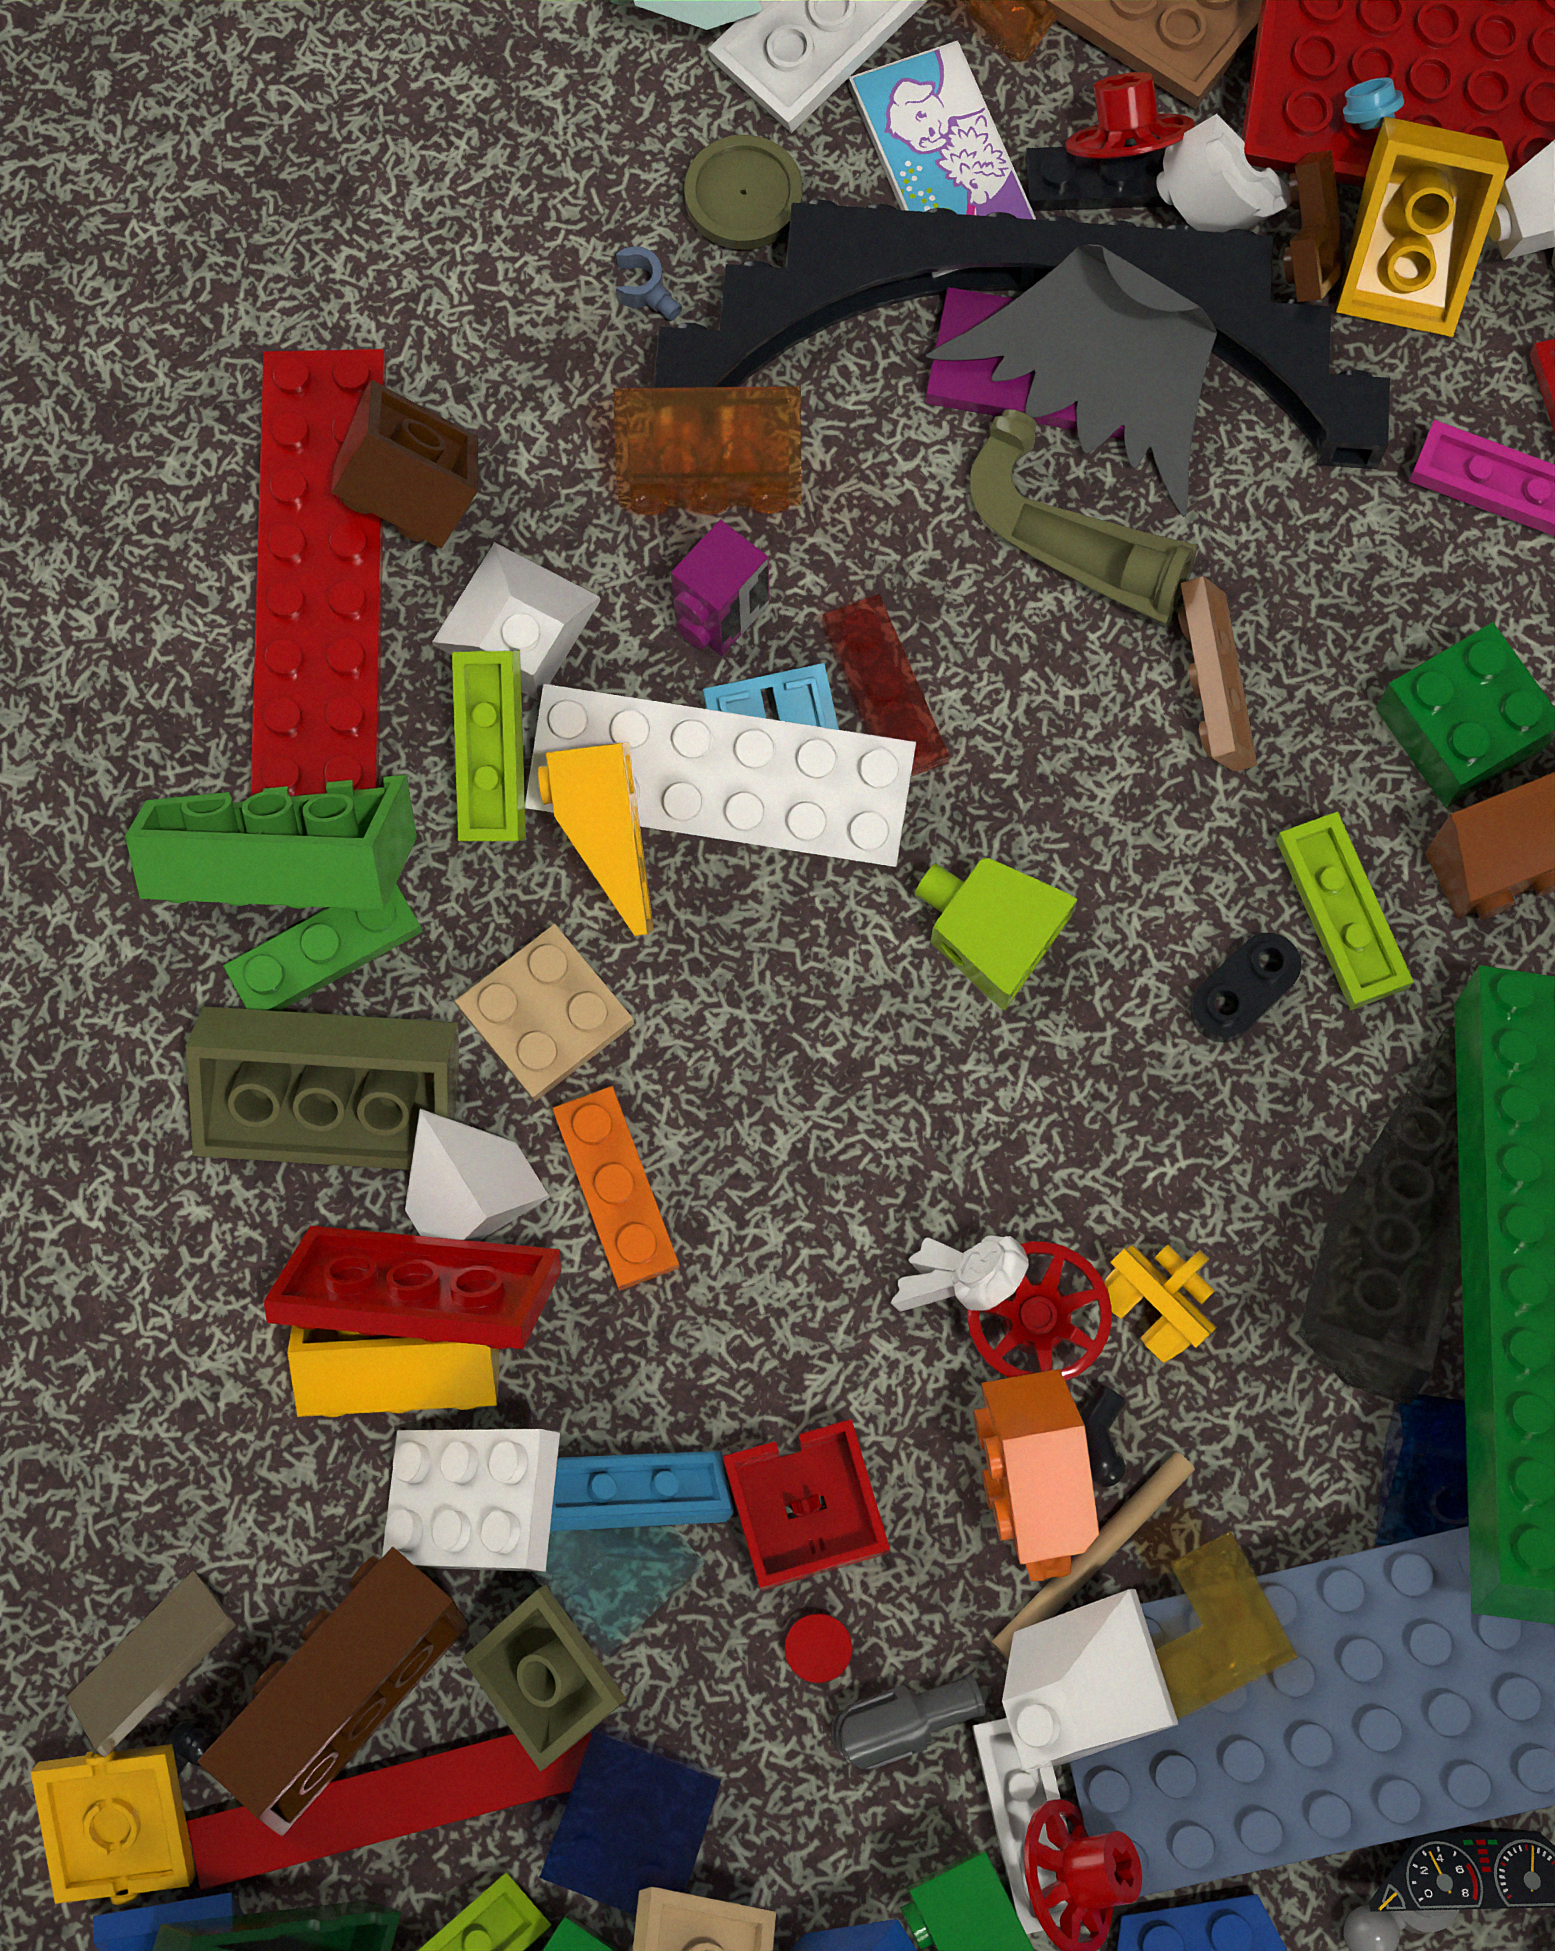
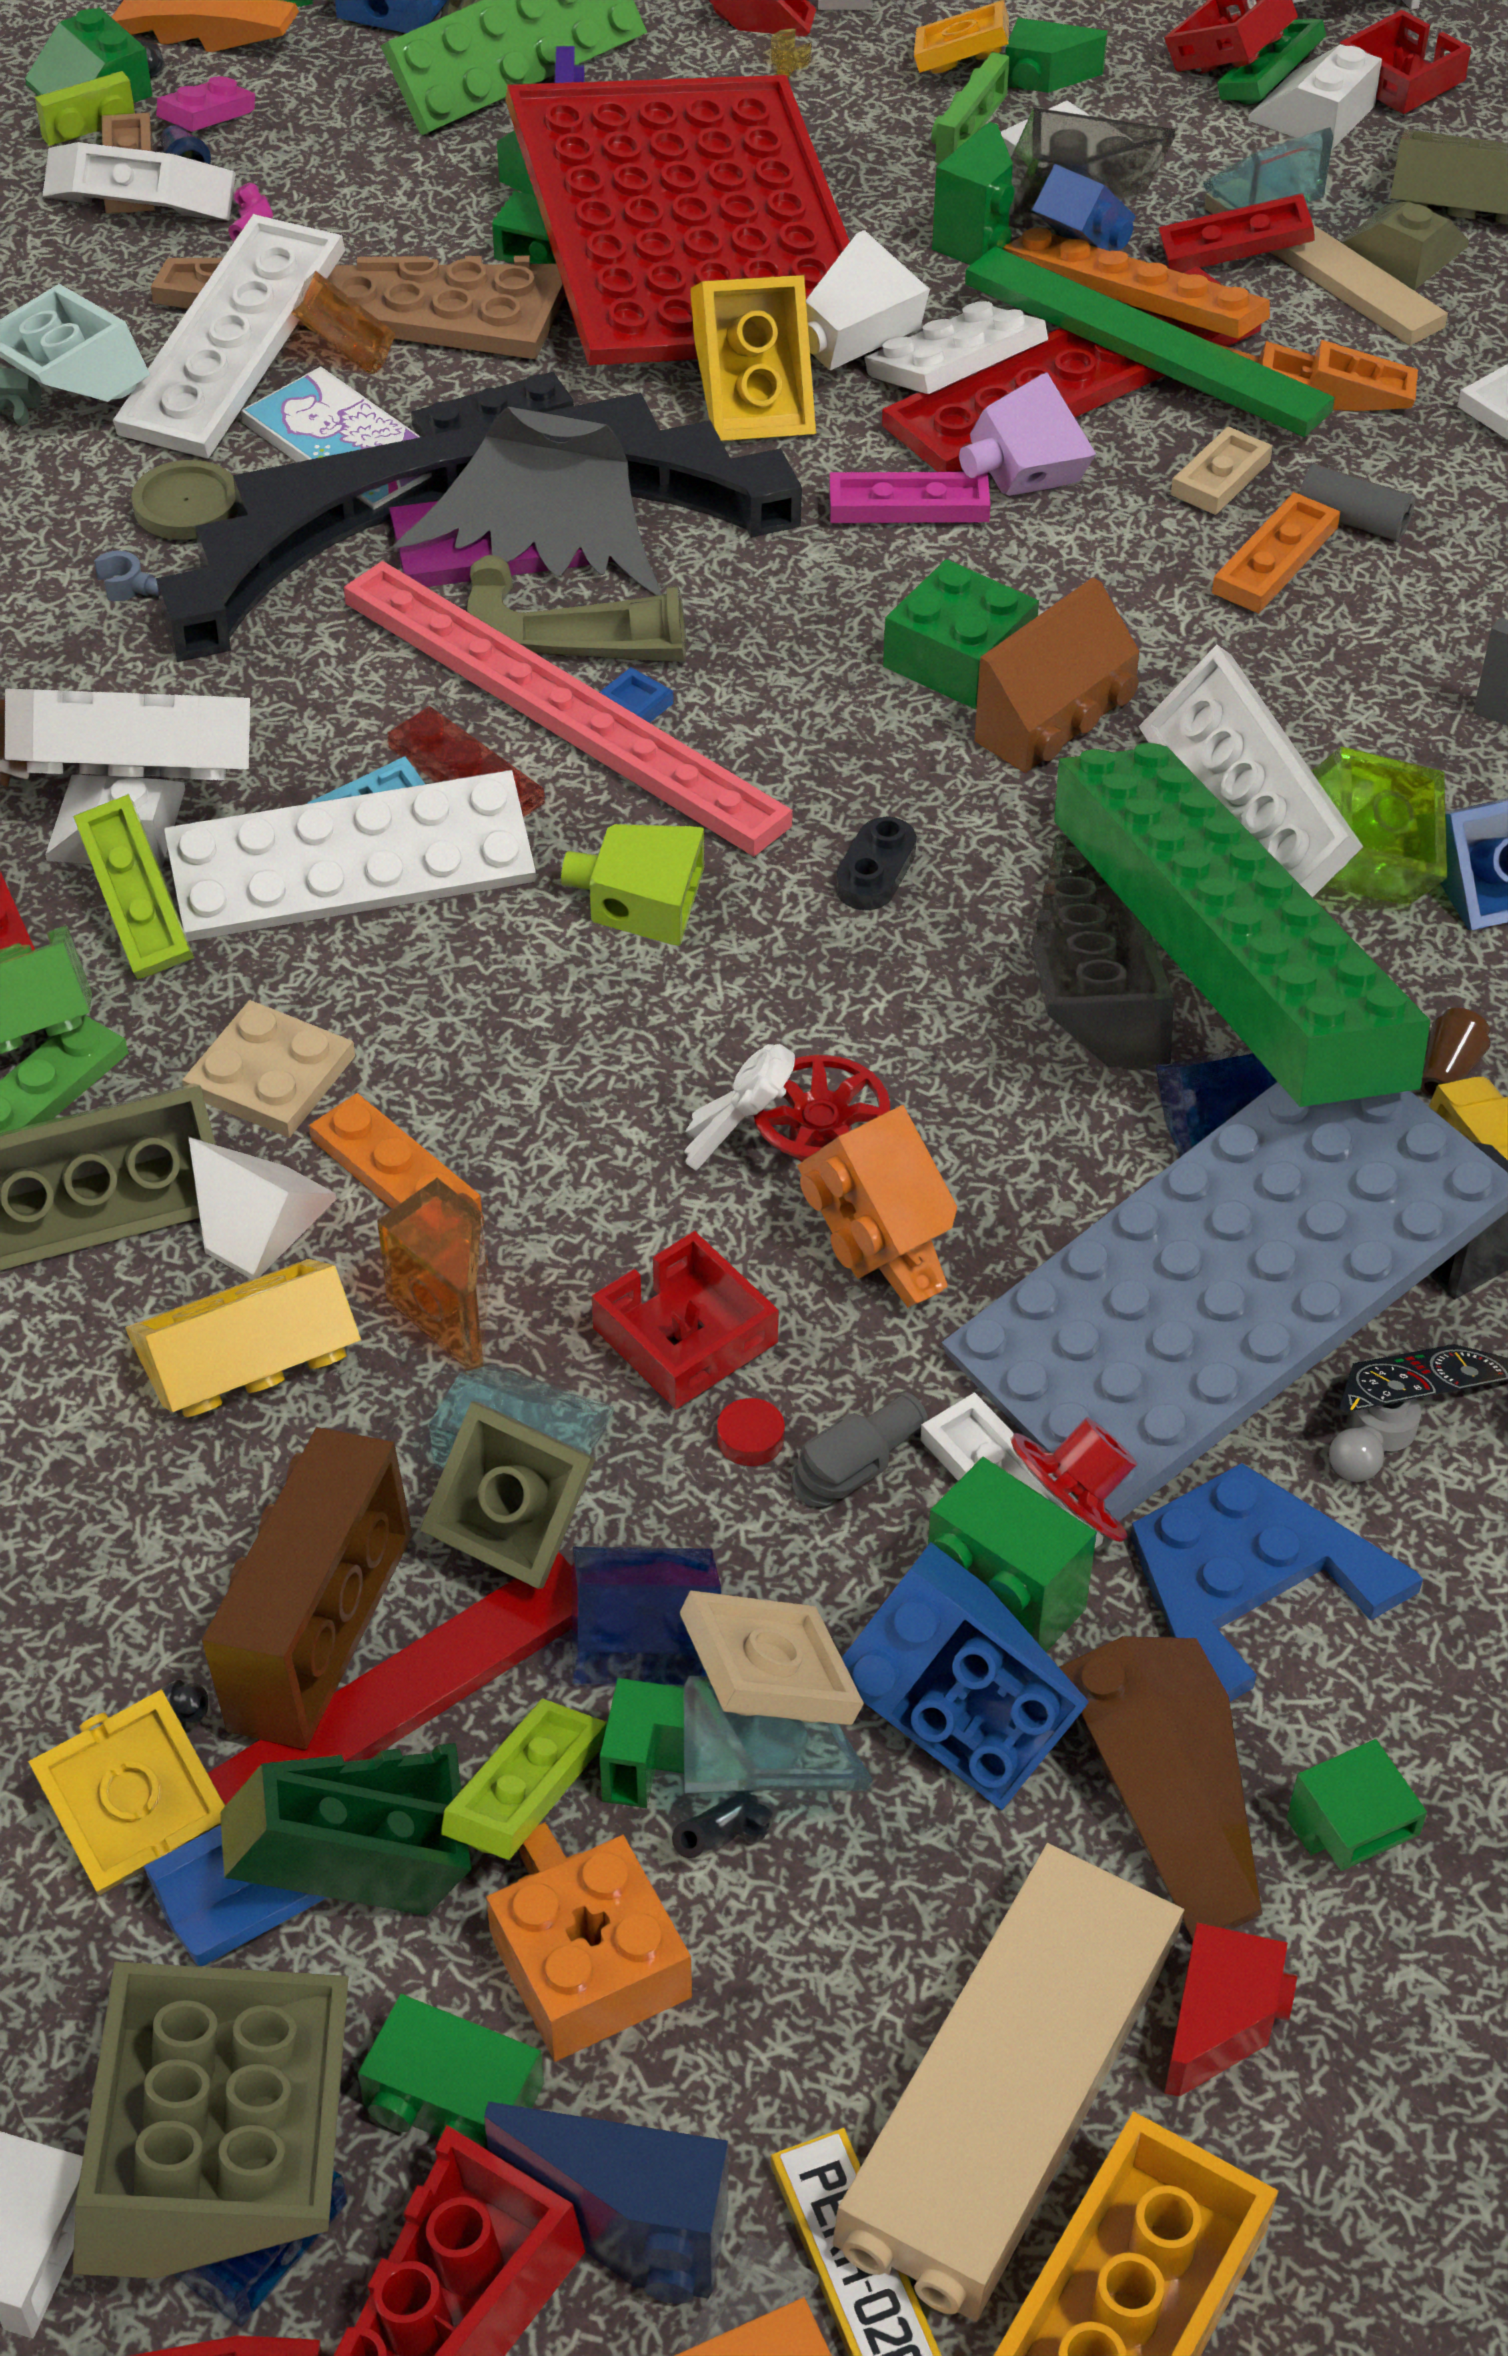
camera: 25 degrees left, 25 degrees down
dark tan piece [66,1570,236,1758] -> none
red plate [263,1225,562,1349] -> none
white plate [382,1429,560,1572] -> none
yellow slope [538,742,654,936] -> none
dark azure tile [550,1451,734,1531] -> none
clear orange slope [613,386,802,515] -> none
magenta brick [671,519,770,656] -> none
tan bar [991,1451,1195,1660] -> none
white slope [1002,1589,1178,1770] -> none
red wheel [1065,72,1195,159] -> none
yellow hips [1104,1244,1217,1363] -> none
clear yellow plate [1155,1531,1300,1721] -> none
white cylinder [1156,114,1291,233] -> none
medium nougat plate [1178,576,1258,772] -> none
lime plate [1276,811,1414,1011] -> none
reddish brown plate [1283,150,1346,302] -> none
medium azure plate [1343,77,1404,130] -> none
none -> white brick [5,689,250,780]
none -> coral plate [344,561,792,857]
none -> clear orange slope [377,1177,489,1375]
none -> blue tile [600,667,674,723]

